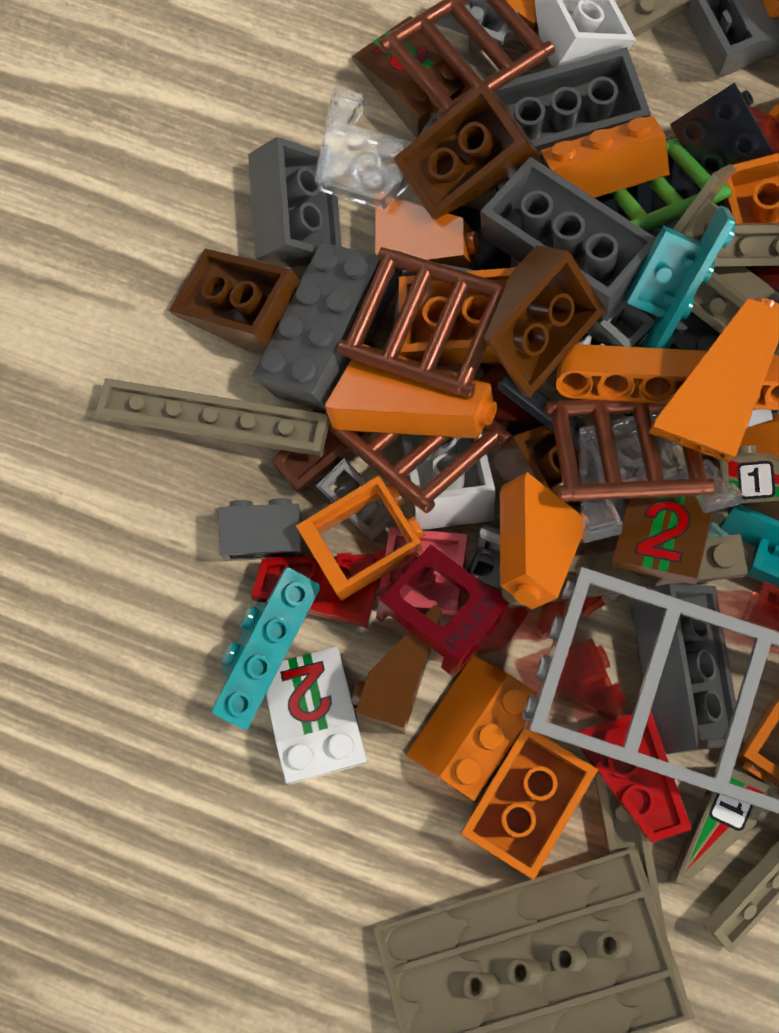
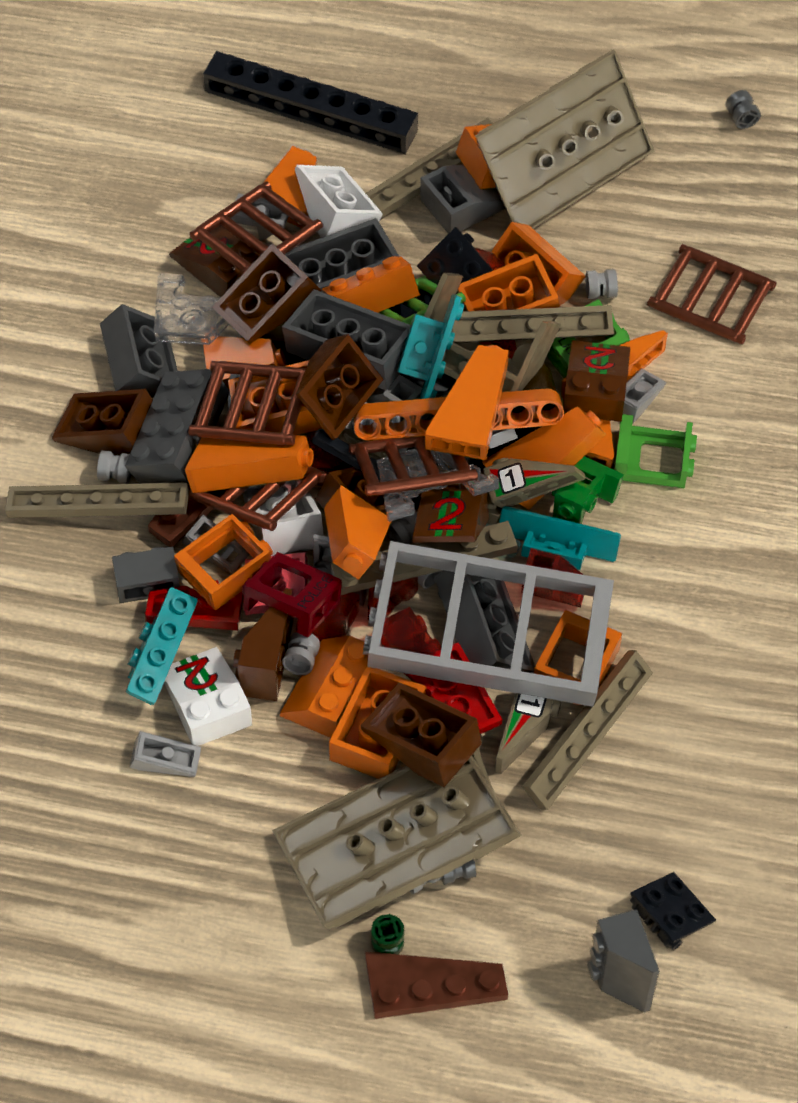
camera: 15 degrees left, 20 degrees down
none -> light grey wheel [97,450,132,484]
none -> light grey slope [129,731,201,777]
none -> light grey wheel [282,632,320,675]
none -> reddish brown slope [361,682,482,788]

